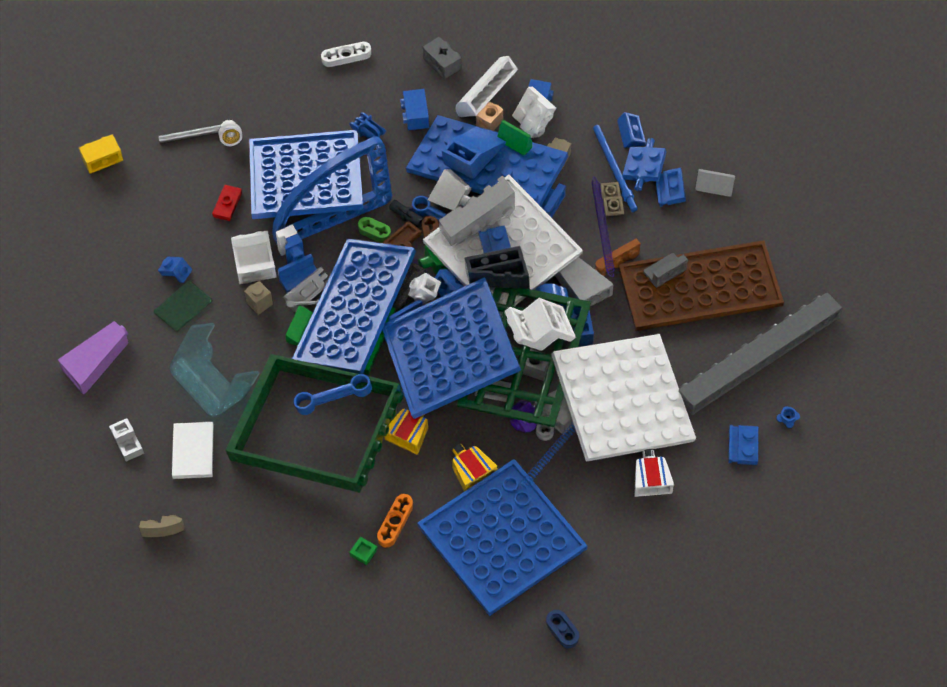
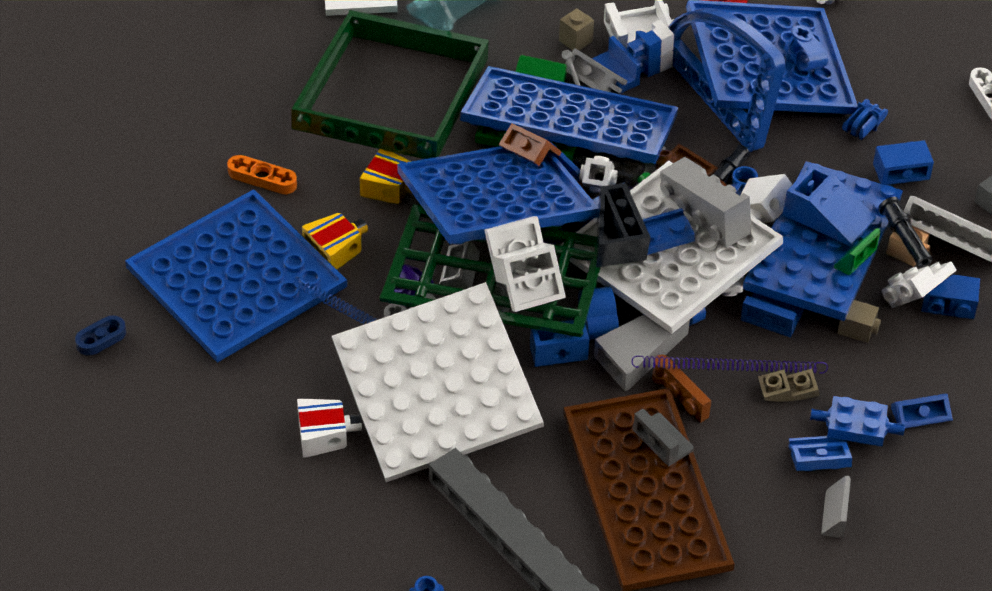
camera: 85 degrees right, 10 degrees down
blue piece [294,374,372,415] -> none
green plate [349,537,378,565] -> none
bright green beam [358,217,391,243] -> none
blue bar [593,125,638,212] -> none
blue plate [729,425,758,465] -> none
none -> dark orange panel [499,123,561,166]
none -> blue piece [784,25,828,72]
none -> black pin [878,197,933,268]

